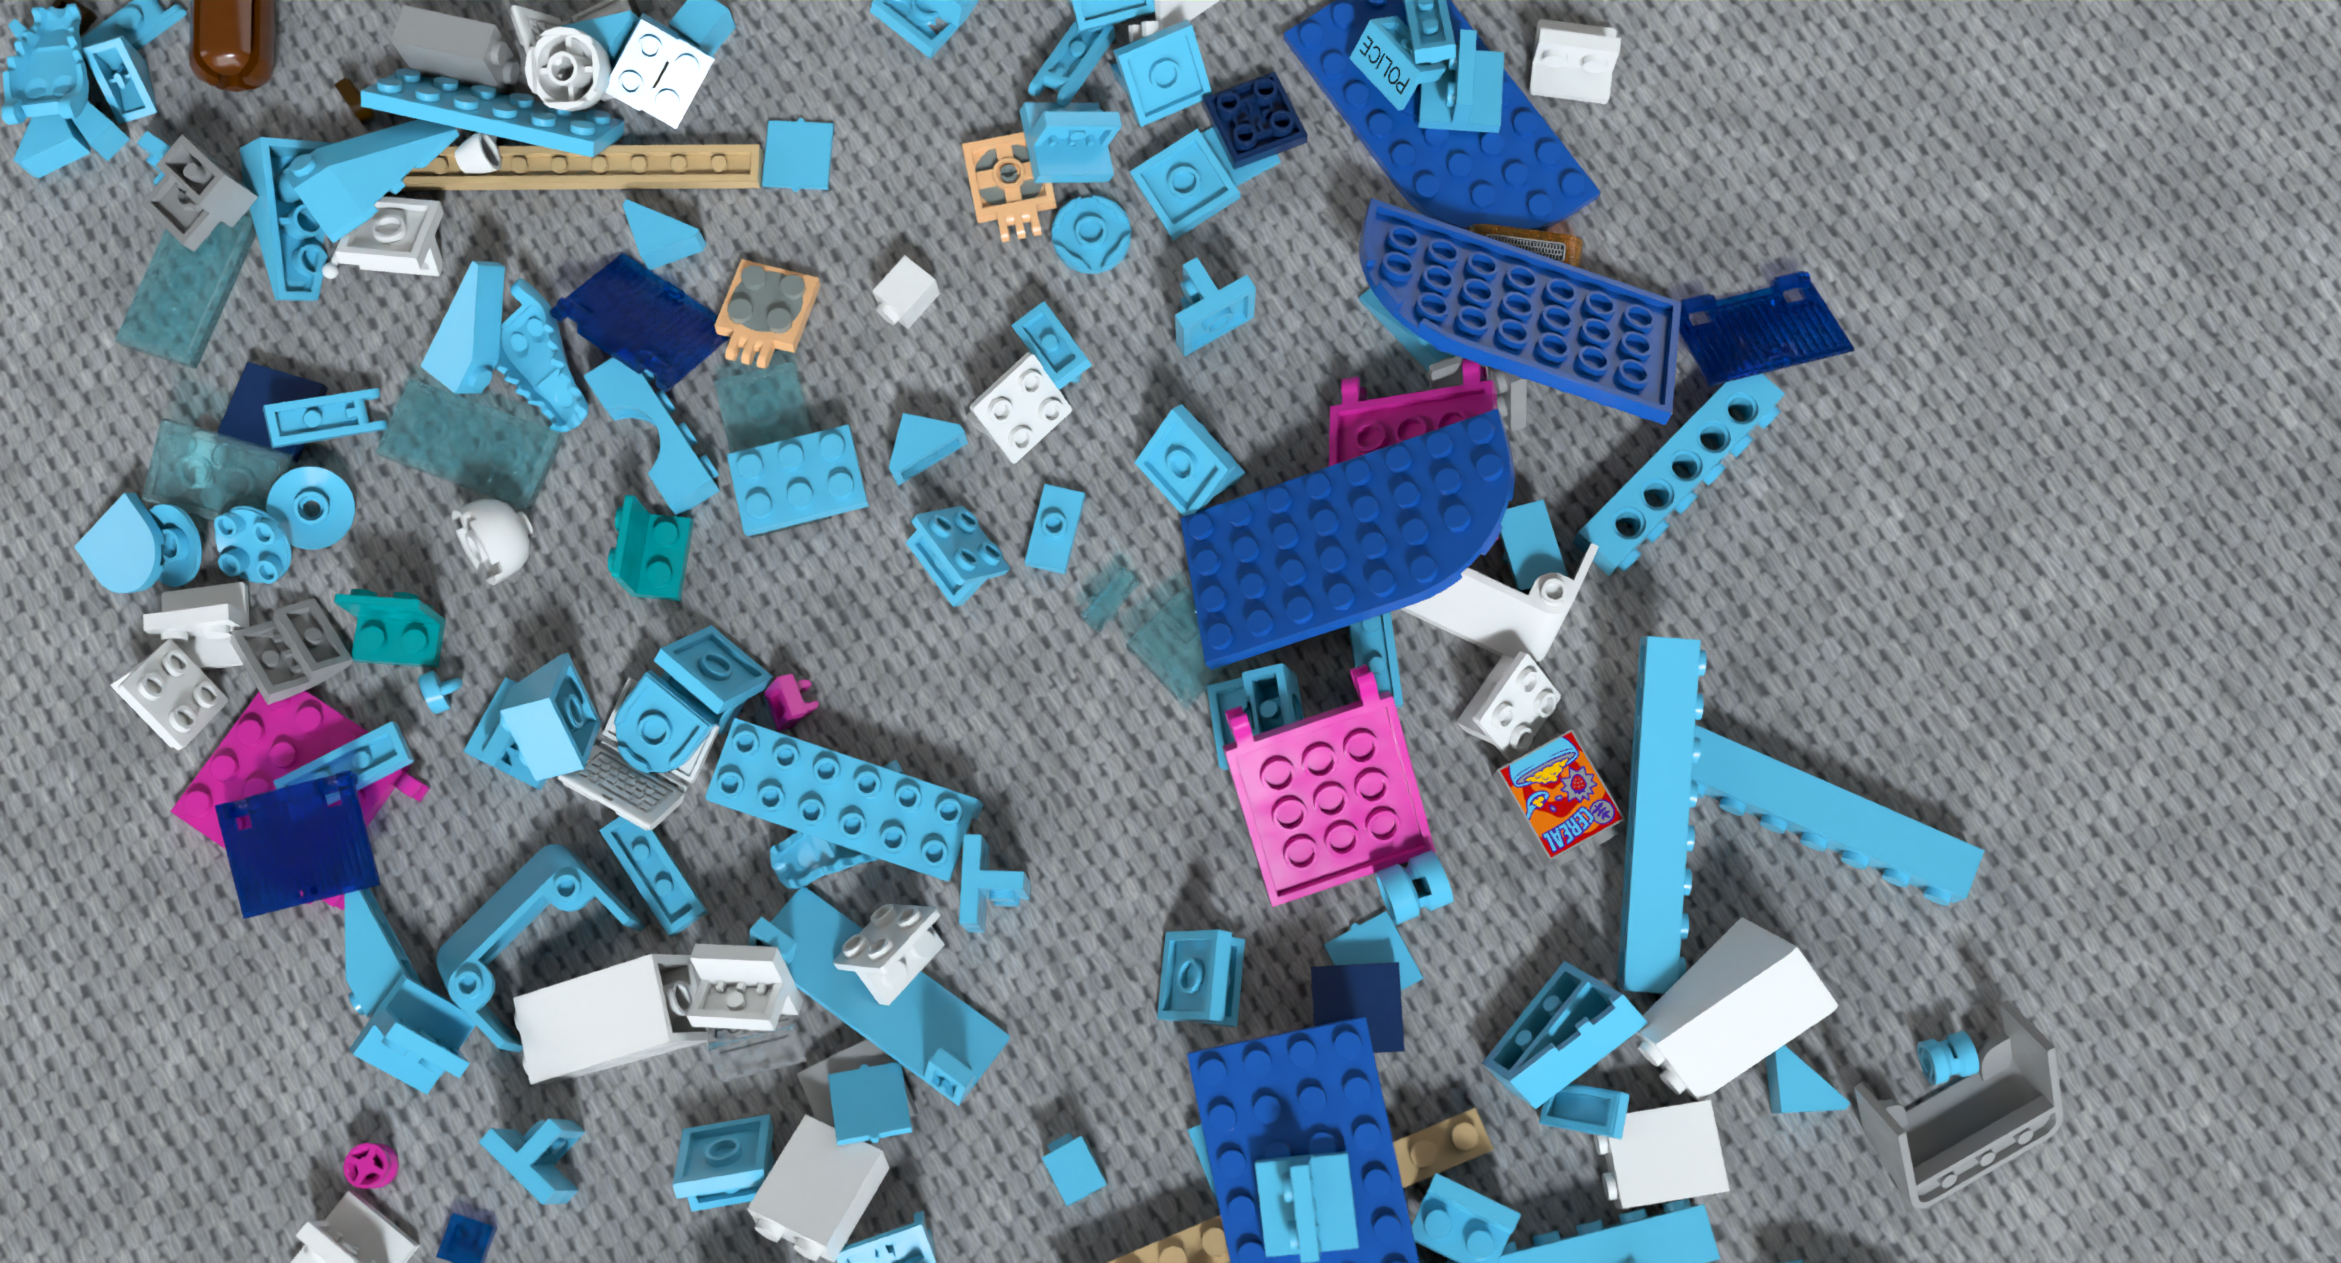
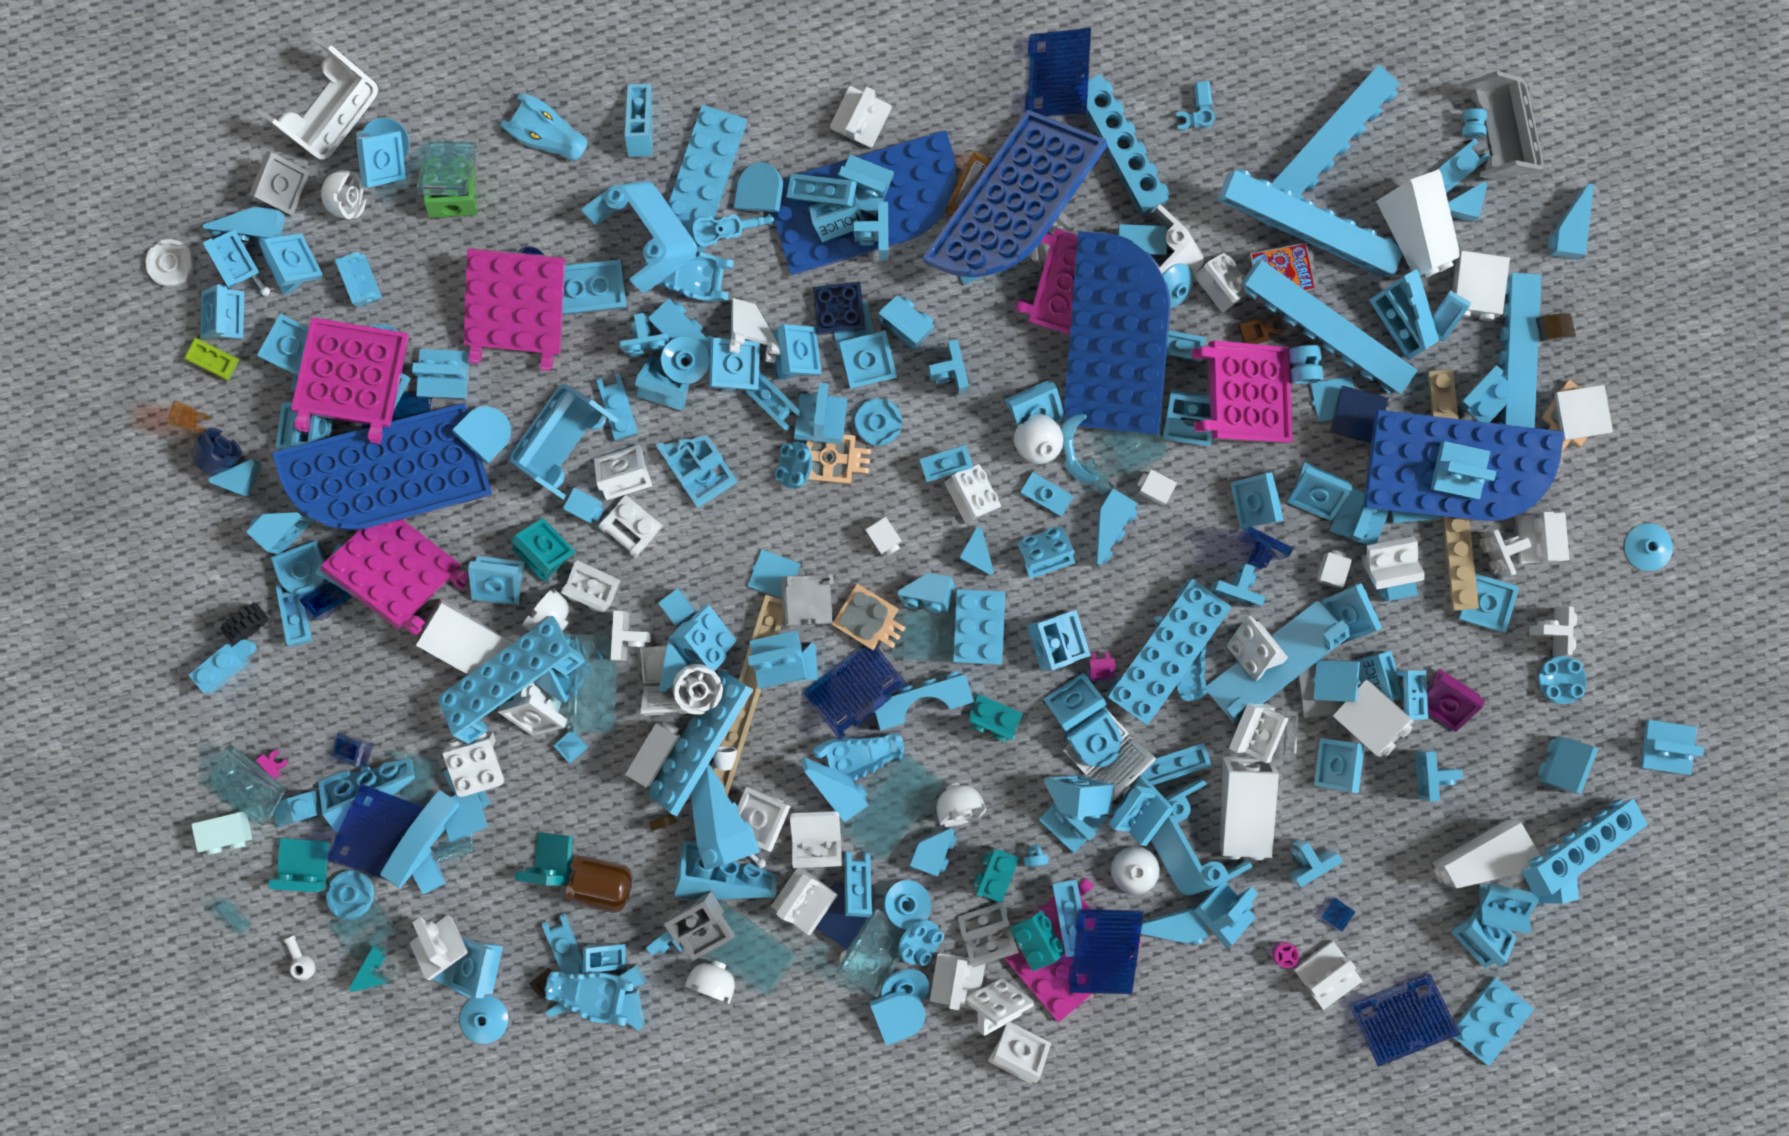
camera: 75 degrees left, 10 degrees up
none -> white cylinder [684,960,735,1004]
none -> medium azure bracket [748,630,807,689]
none -> white bracket [771,868,838,935]
none -> medium azure dish [775,441,812,489]
none -> light grey piece [780,574,834,626]
none -> white bracket [790,811,842,868]
none -> medium azure bracket [854,202,889,260]
none -> medium azure slope [879,296,934,351]
none -> medium azure slope [898,573,955,613]
none -> medium azure slope [910,828,957,877]
none -> white bracket [988,1022,1051,1084]
none -> teal bracket [1009,910,1065,972]
none -> white cylinder [1014,414,1063,464]
none -> medium azure brick [1026,610,1091,671]
none -> medium azure piece [1061,414,1098,482]
none -> medium azure slope [1095,489,1138,567]
none -> medium azure bracket [1109,776,1174,846]
none -> white cylinder [1111,846,1160,895]
none -> white brick [1137,469,1177,506]
none -> medium azure dish [1162,263,1194,309]
none -> medium azure bar [1176,81,1215,131]
none -> medium azure bracket [1230,472,1284,530]
none -> reddish brown plate [1238,316,1284,344]
none -> clear blue bracket [1238,526,1294,573]
none -> medium azure brick [1240,260,1418,395]
none -> white brick [1316,550,1352,588]
none -> medium azure bracket [1320,583,1382,644]
none -> medium azure bracket [1329,488,1389,546]
none -> medium azure panel [1354,651,1404,702]
none -> white bracket [1362,536,1424,589]
none -> medium azure hinge [1437,138,1490,193]

